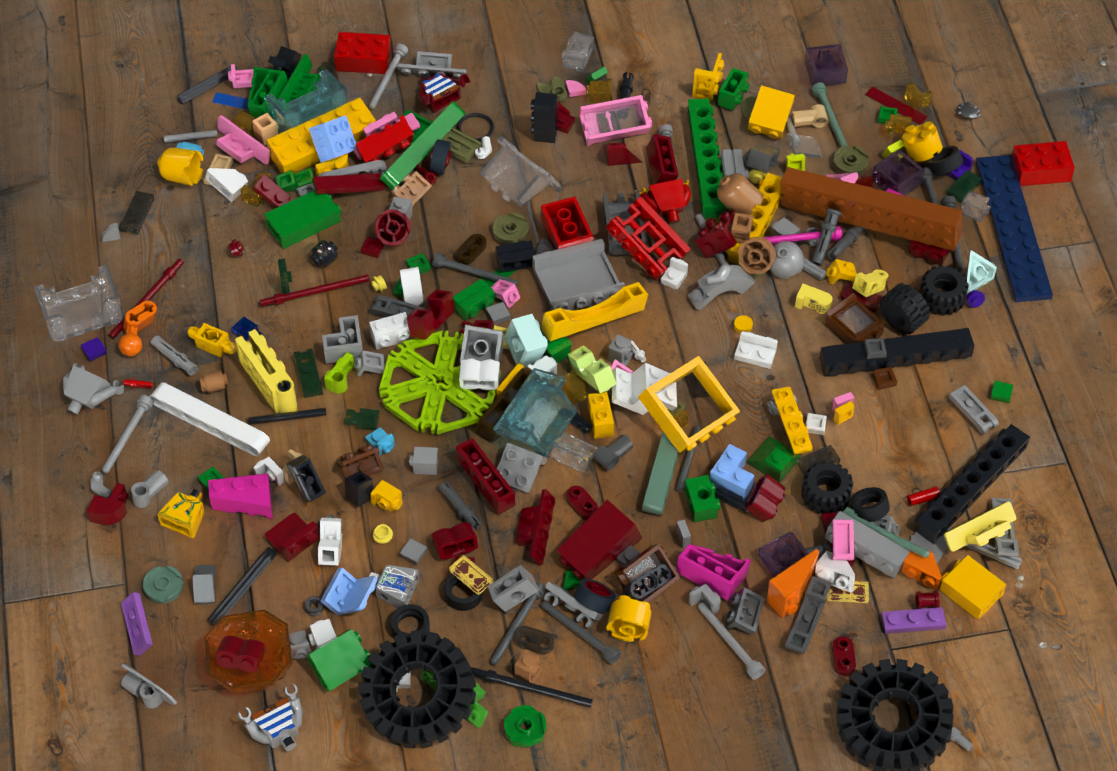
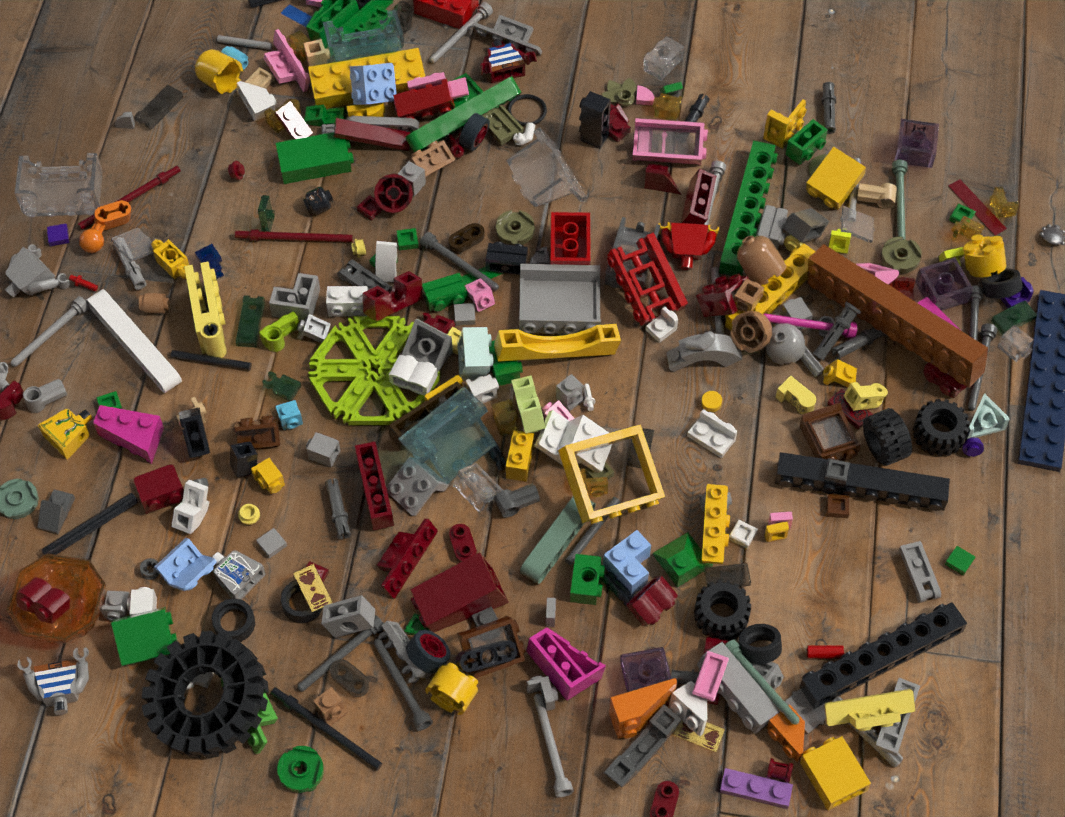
camera: 20 degrees right, 5 degrees up
white bracket [253,456,285,486] -> none
dark red brick [431,523,478,559] -> none
dark grey bracket [725,587,765,635] -> none
none -> clear piece [111,228,154,262]
none -> dark grey pin [821,82,836,134]

